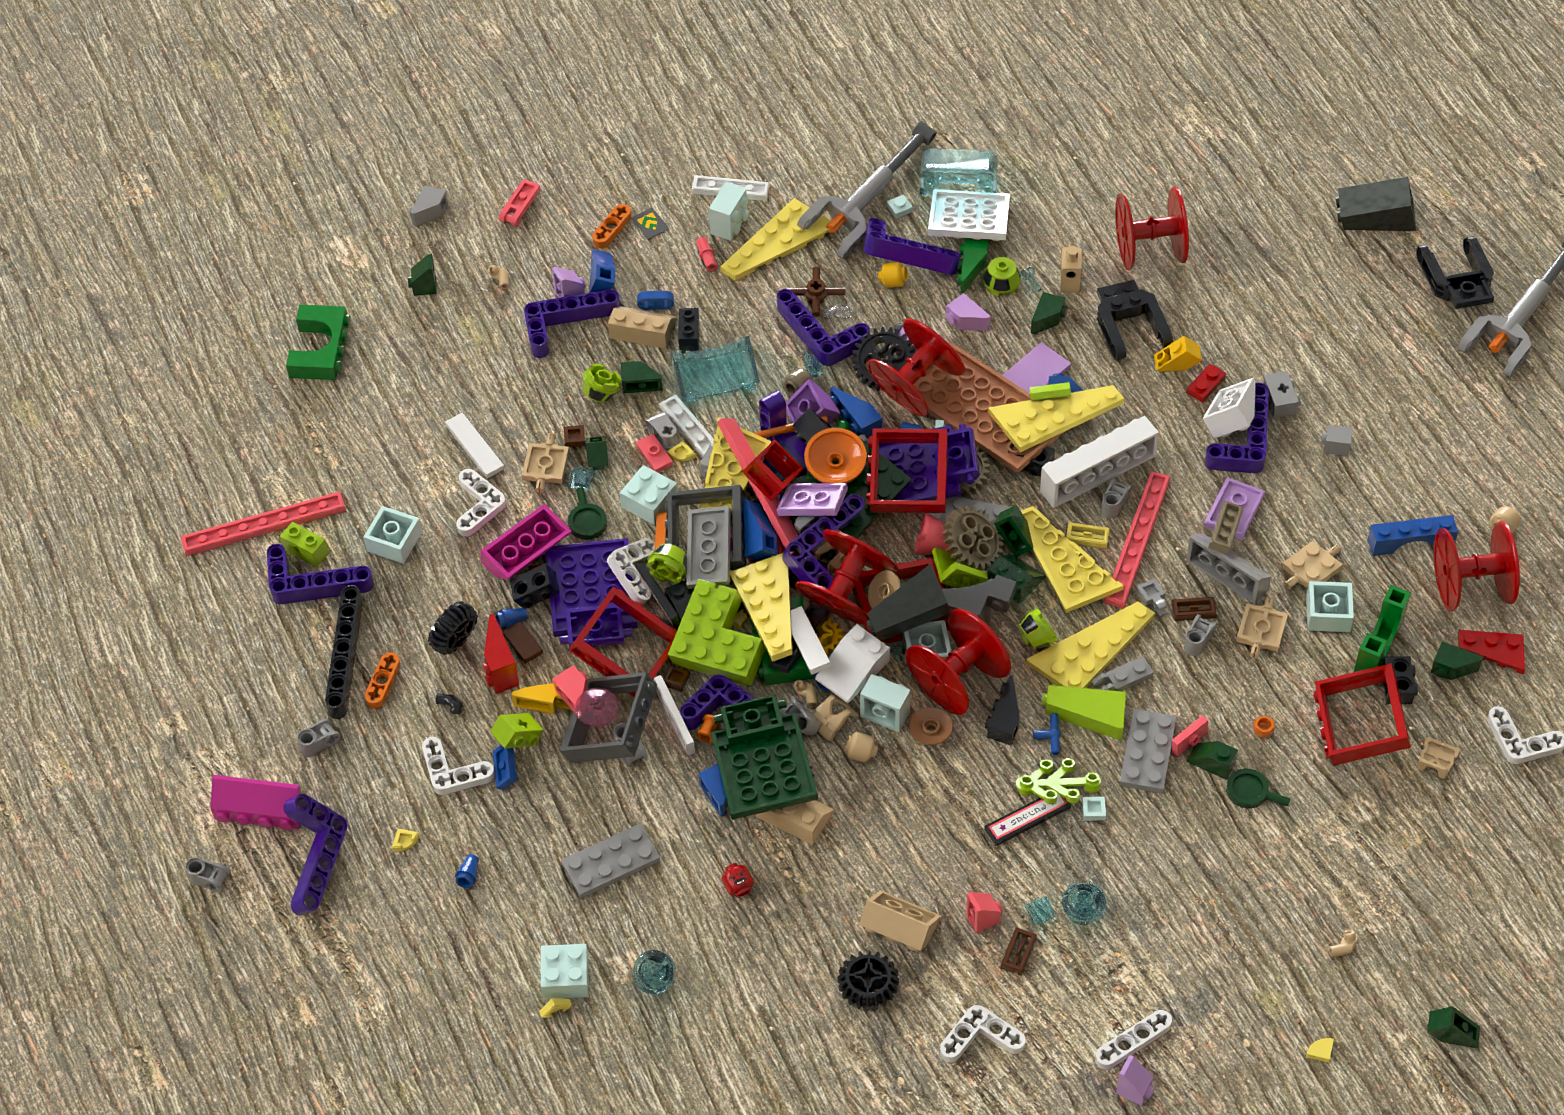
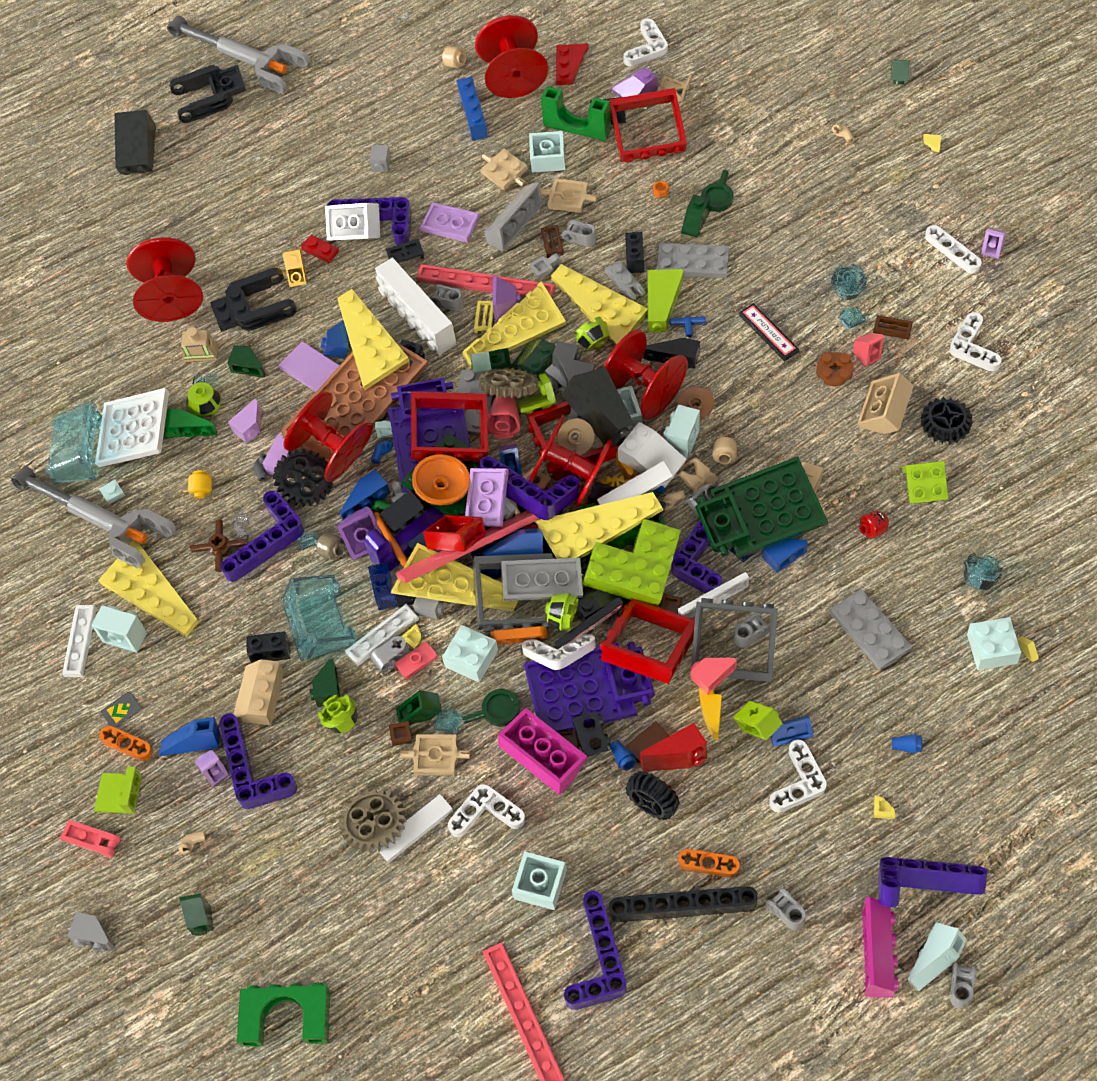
camera: 90 degrees left, 5 degrees up
lime brick [280,522,329,568] -> none
black arm [436,693,463,714] -> none
clear pink dish [575,688,619,727] -> none
blue beam [637,291,674,310] -> none
coral axle [696,237,718,272] -> none
orange bush [696,715,721,743] -> none
dark purple beam [864,218,961,275] -> none
lime plant [1016,758,1101,804] -> none
lime tile [1029,382,1071,401] -> none
light aqua plate [1082,797,1106,821] -> none
coral plate [1172,716,1208,757] -> none
dark tan tile [1208,501,1244,555] -> none
light grey brick [1262,371,1301,418] -> none
dark green slope [1430,641,1483,680] -> none
none -> lime bracket [94,766,142,814]
none -> dark tan gear [339,788,407,853]
none -> clear blue brick [368,562,398,610]
none -> black hinge [386,239,424,263]
none -> medium lavender slope [493,276,521,323]
none -> blue slope [498,443,523,477]
none -> medium lavender slope [611,67,657,97]
none -> black brick [625,232,645,273]
none -> dark orange plate [816,352,854,386]
none -> lime bracket [902,461,948,504]
none -> light aqua slope [908,922,967,991]

